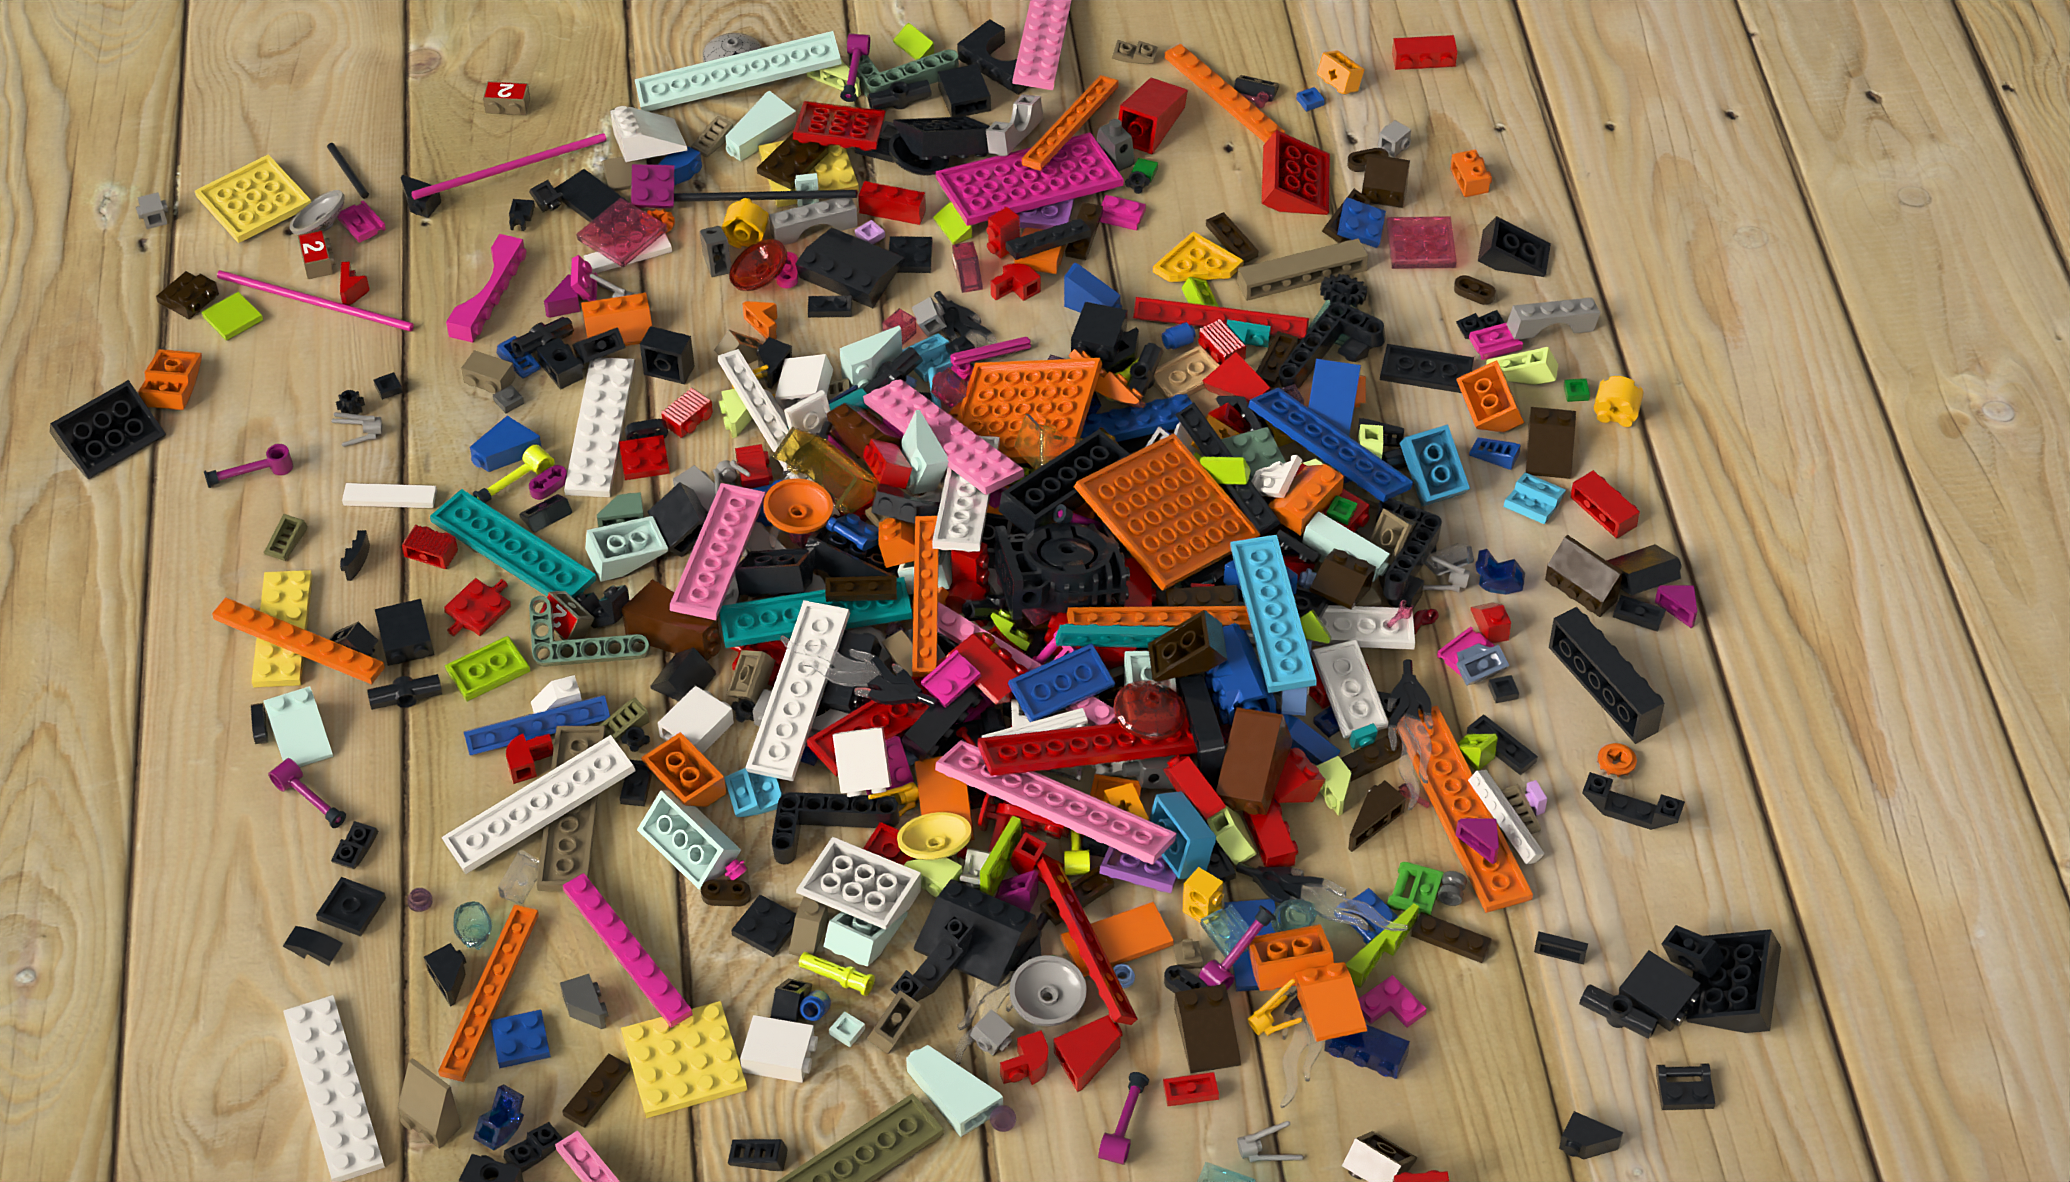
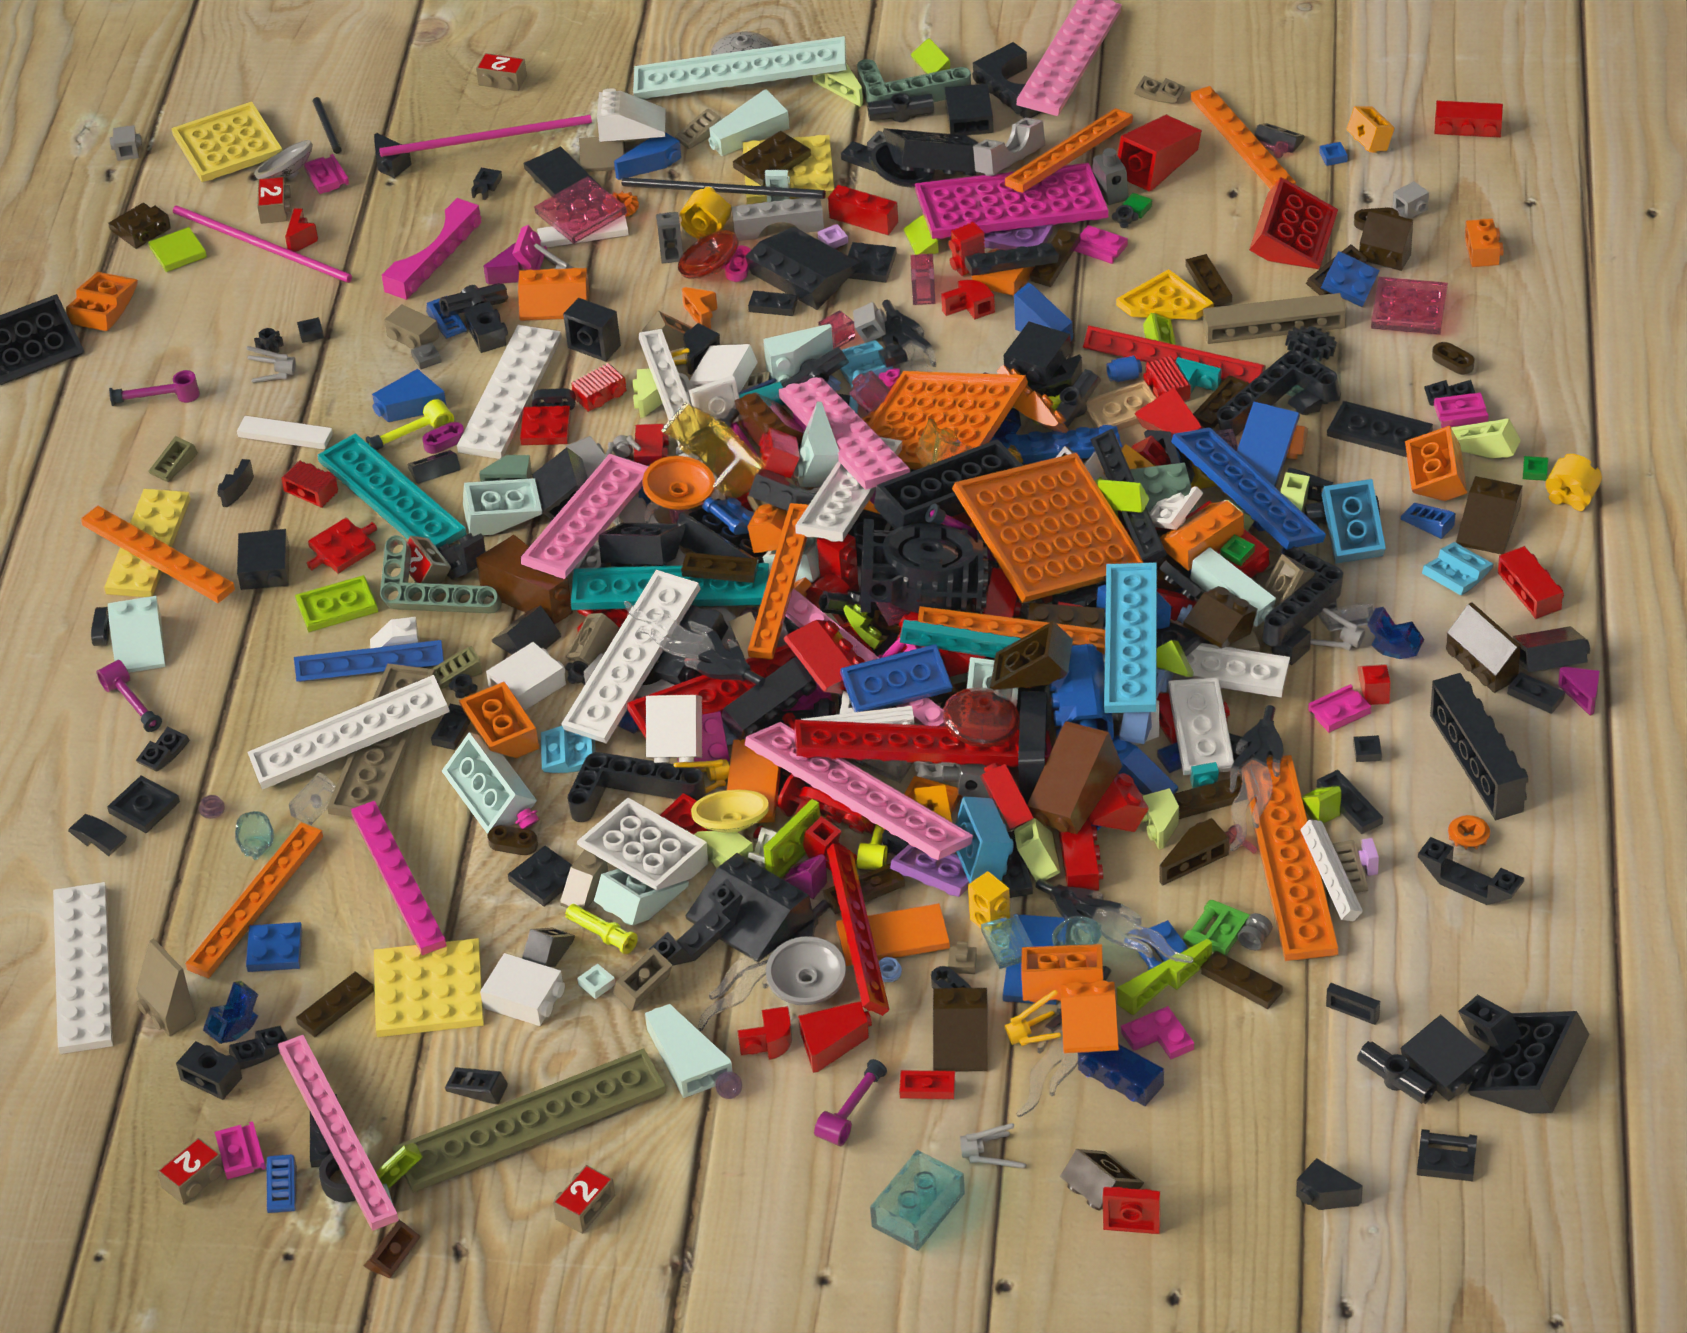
camera: 15 degrees right, 5 degrees down
black slope [329,621,379,656] -> none
black piece [367,674,442,710] -> none
black slope [424,943,467,1007] -> none
red brick [506,734,554,784] -> none
black bracket [529,180,563,212] -> none
dark grey slope [560,974,609,1029] -> none
black slope [572,327,626,364] -> none
magenta plate [631,164,674,208] -> none
red plate [793,101,886,151] -> none
blue brick [800,990,831,1021] -> none
magenta piece [840,33,871,102] -> none
dark pink plate [921,650,981,708] -> none
dark pink axle [950,336,1031,366] -> none
light grey brick [970,1009,1014,1056] -> none
magenta piece [1199,905,1276,990] -> none
clear pink hand [1386,600,1414,628] -> none
dark red arm [1413,609,1439,634] -> none
sand blue slope [1456,643,1510,686] -> none
magenta slope [1456,818,1499,864] -> none
black slope [1478,216,1551,277] -> none
light grey arch [1506,298,1601,340] -> none

